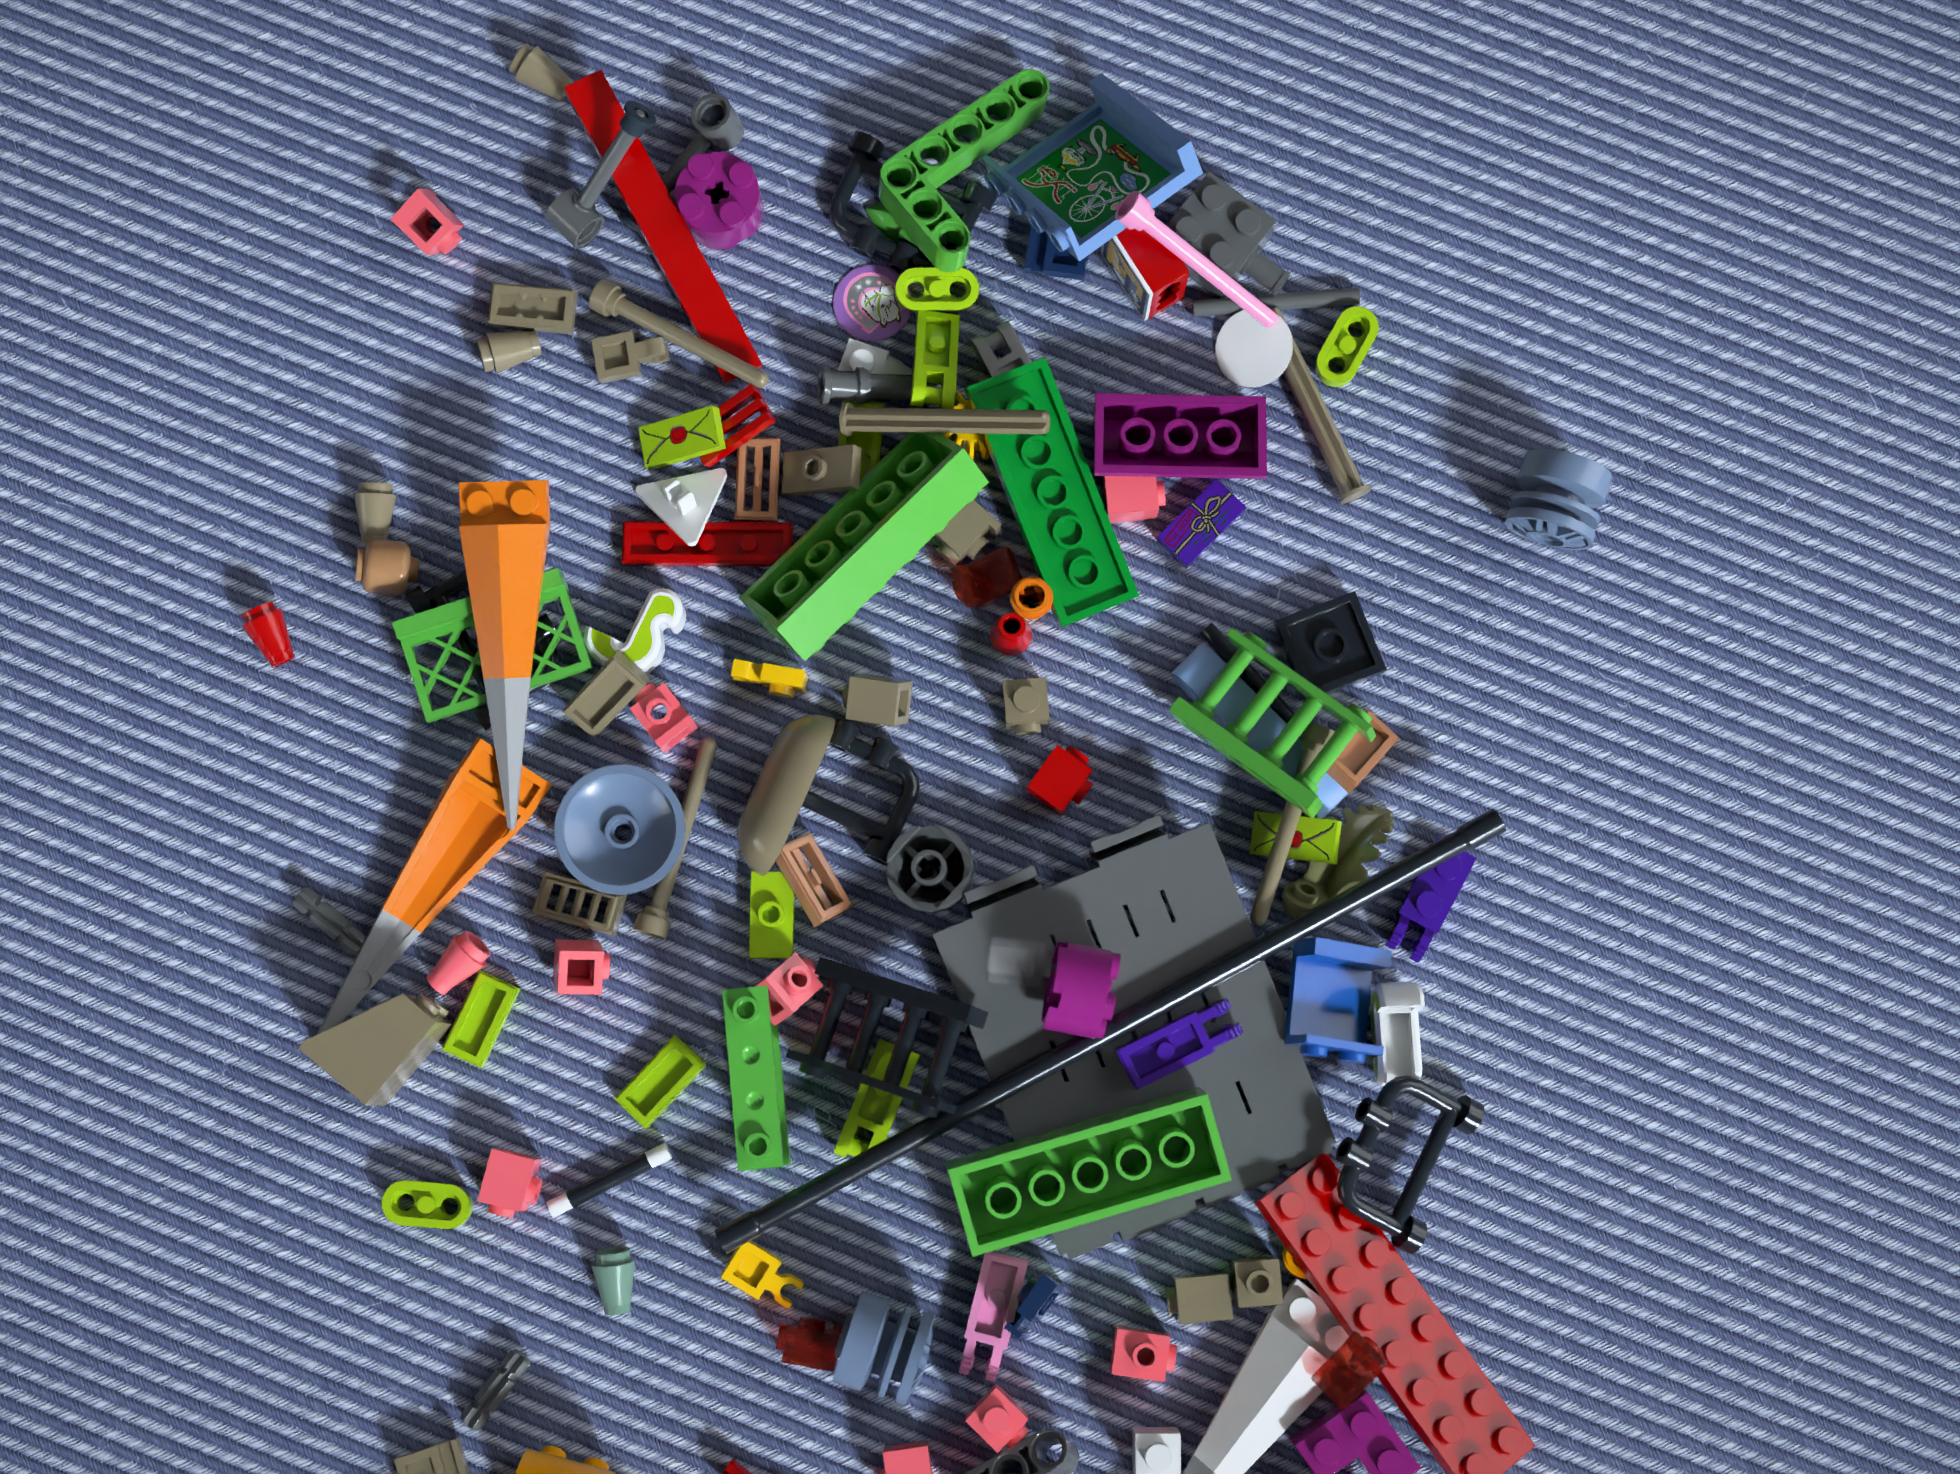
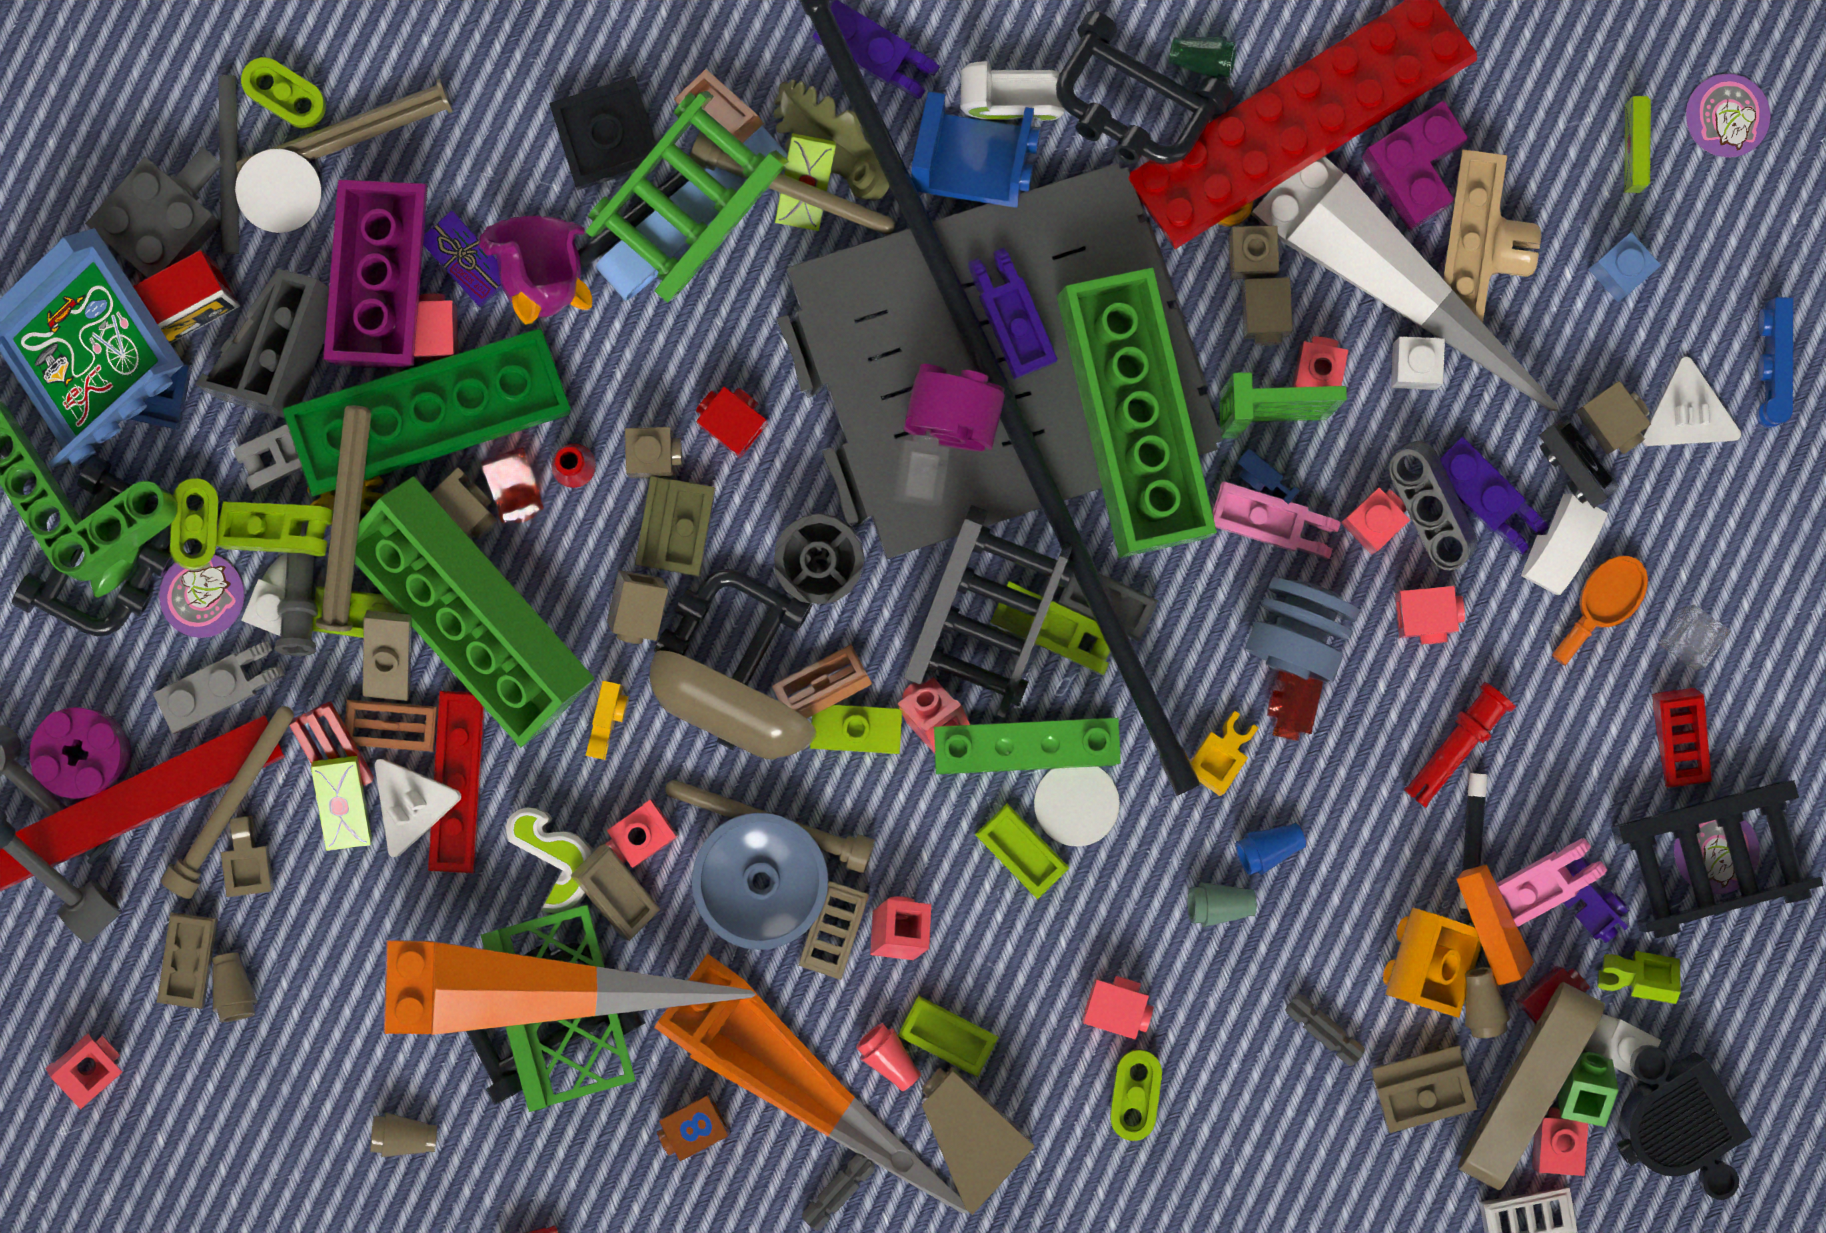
camera: 85 degrees left, 5 degrees up
medium nougat head [355,539,419,596] -> none
black bar [546,1143,673,1218] -> none
orange cone [1010,577,1053,621] -> none
bright pink piece [1115,191,1278,327] -> none
clear red bracket [1310,1331,1388,1411] -> none
none -> light grey hinge [153,641,285,734]
none -> dark grey wedge [195,269,329,417]
none -> magenta hair [479,215,592,325]
none -> olive plate [635,476,716,577]
none -> dark orange brick [657,1093,731,1161]
none -> white sticker [1034,767,1120,846]
none -> dark grey plate [1058,573,1158,642]
none -> clear green cone [1169,36,1237,80]
none -> bright green fence [1218,372,1347,439]
none -> blue cone [1235,823,1306,875]

